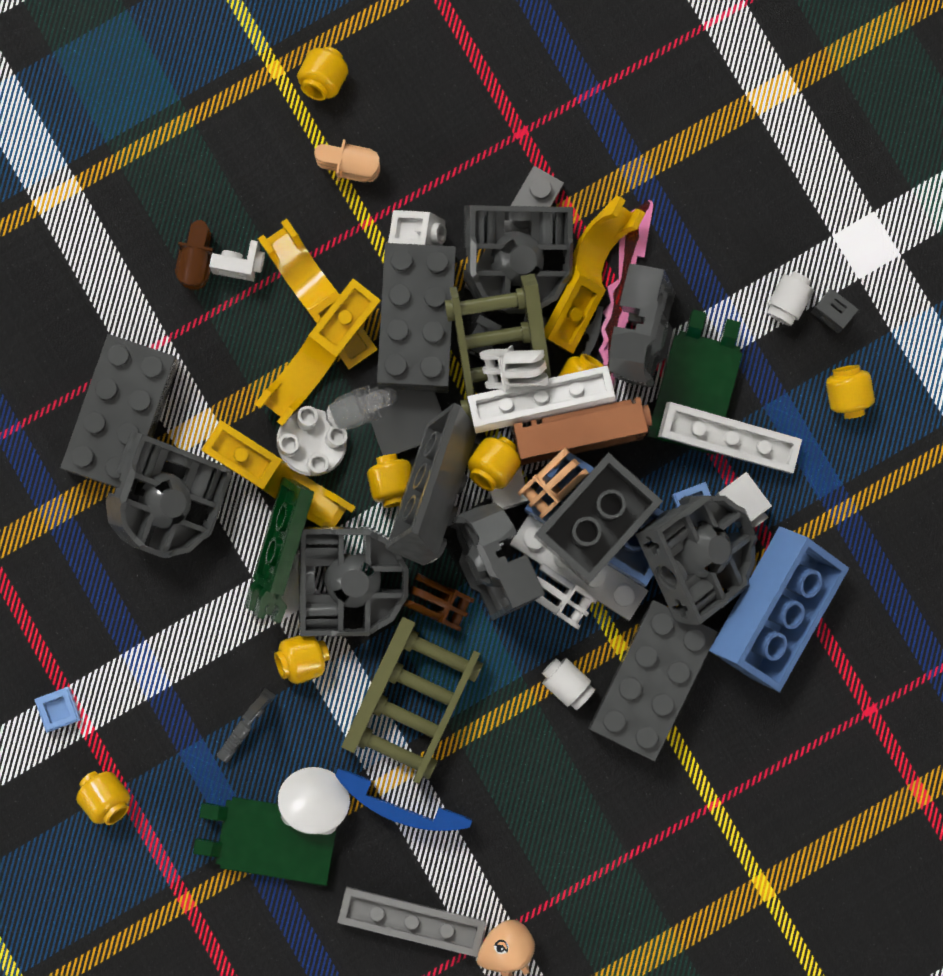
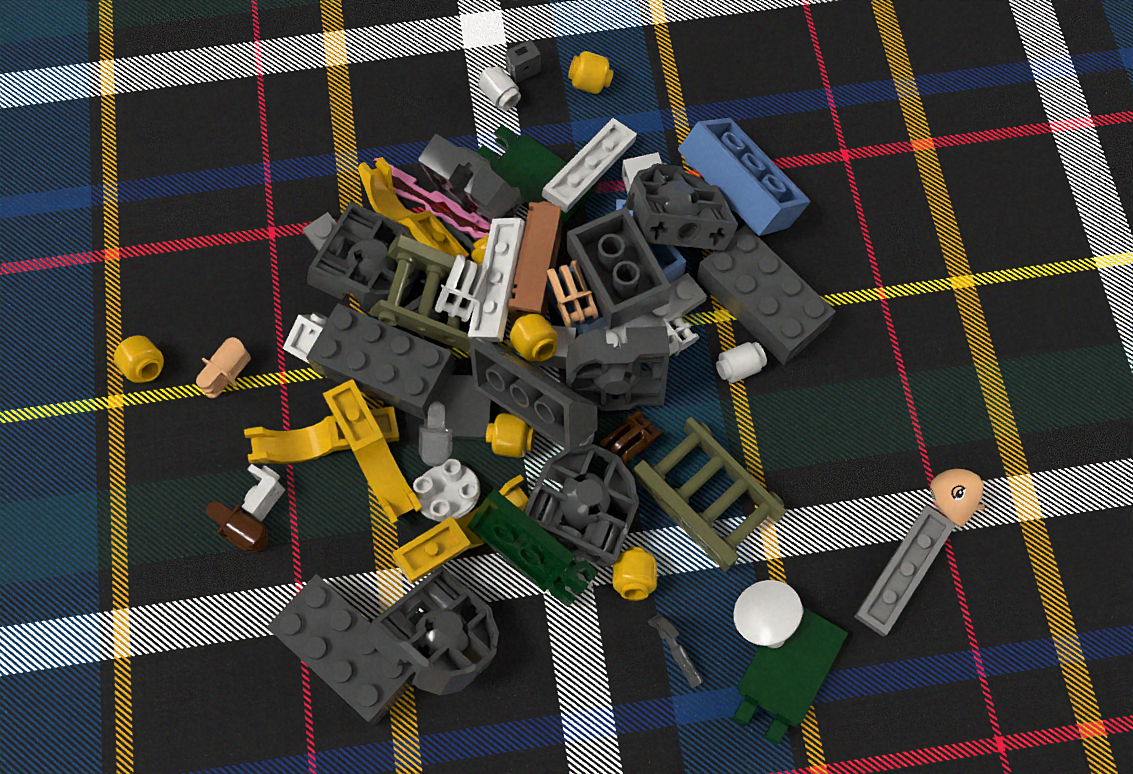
camera: 65 degrees left, 15 degrees down
blue slope [335,767,472,831] -> none

